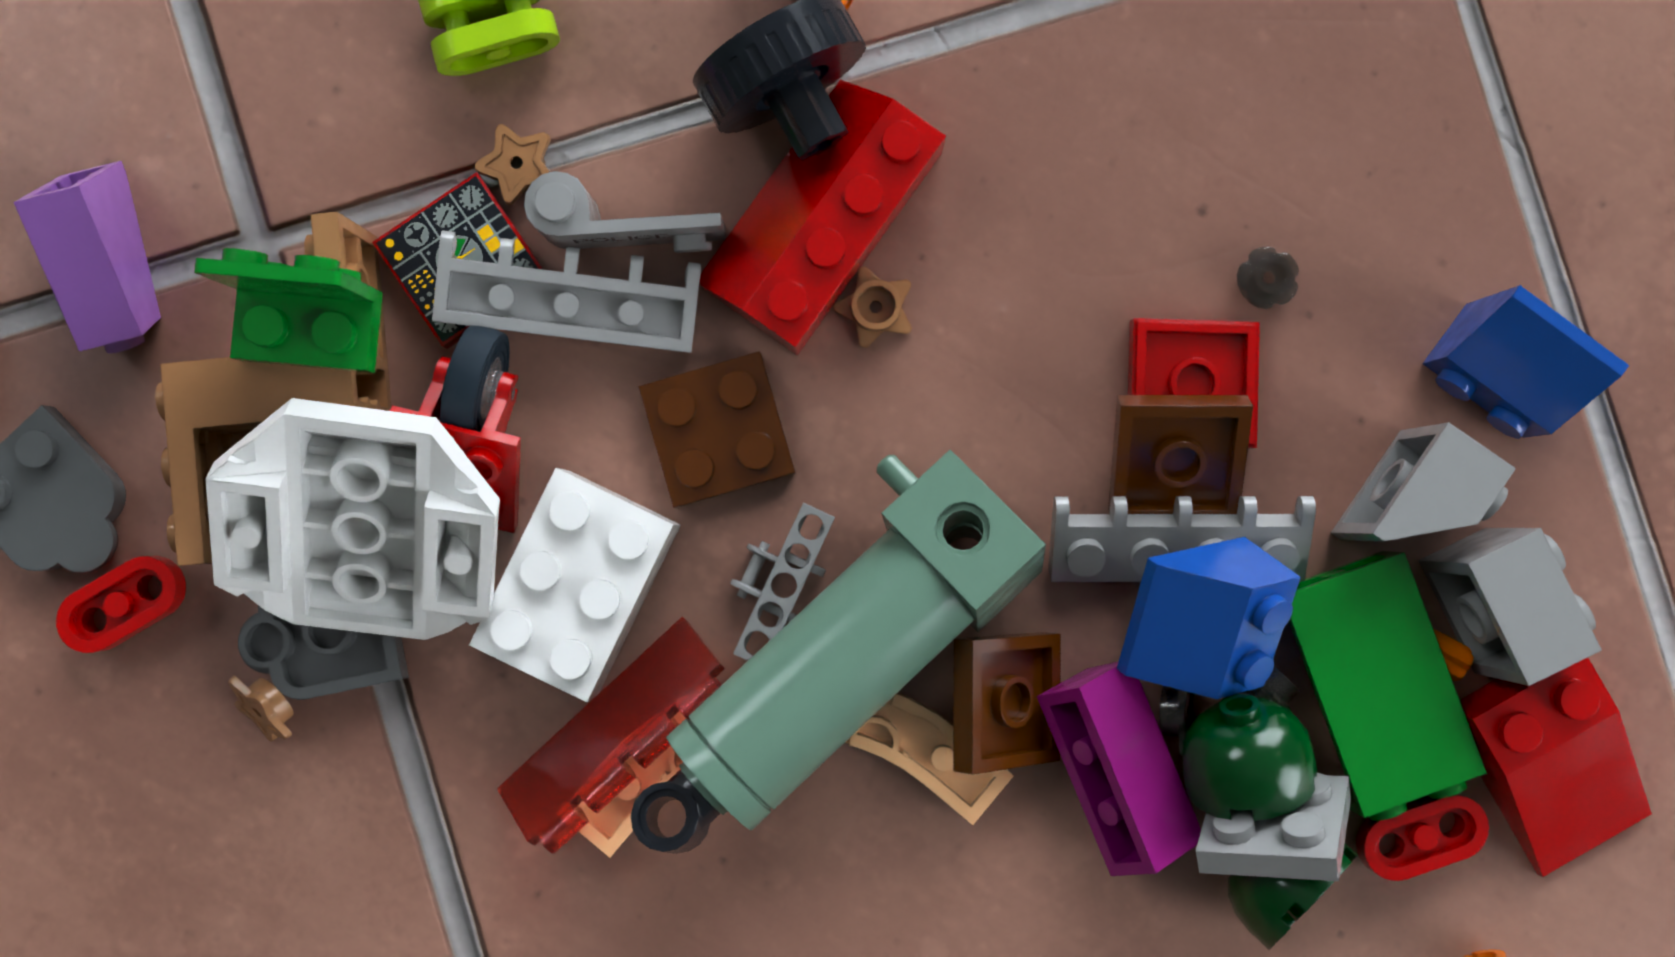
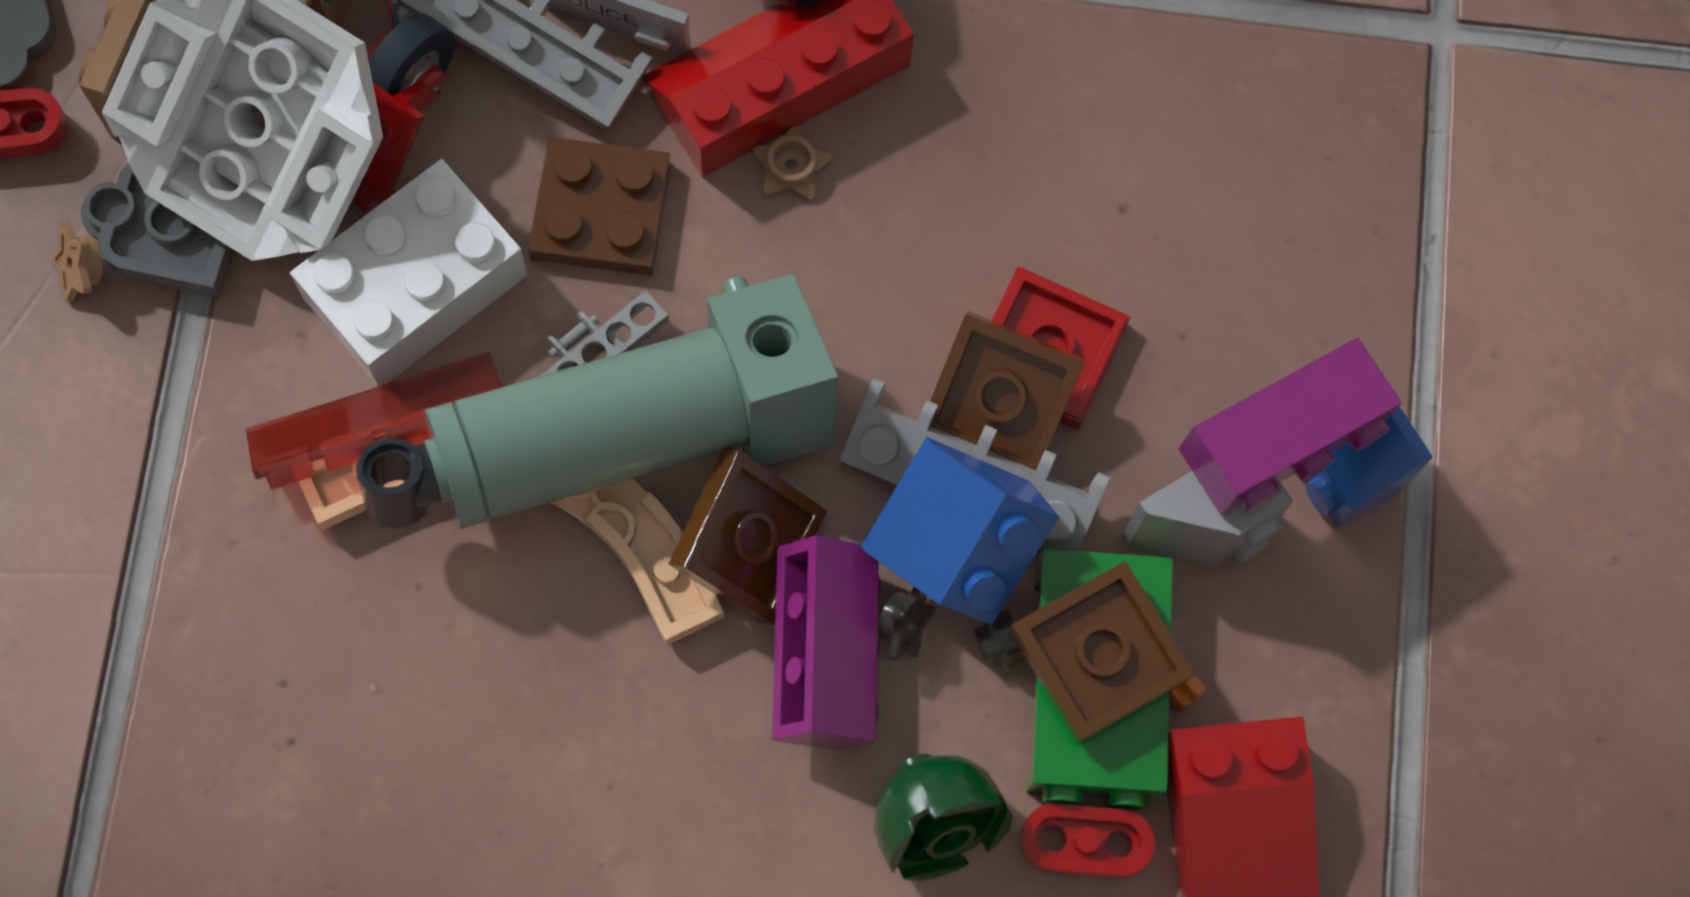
camera: 20 degrees right, 15 degrees down
dark green cylinder [1182,694,1317,821] -> none
light grey plate [1196,772,1351,881] -> none
clear smoke plate [1236,246,1299,309] -> none
light grey brick [1418,528,1602,686] -> none
none -> reddish brown plate [1009,561,1196,744]
none -> magenta brick [1178,337,1402,515]

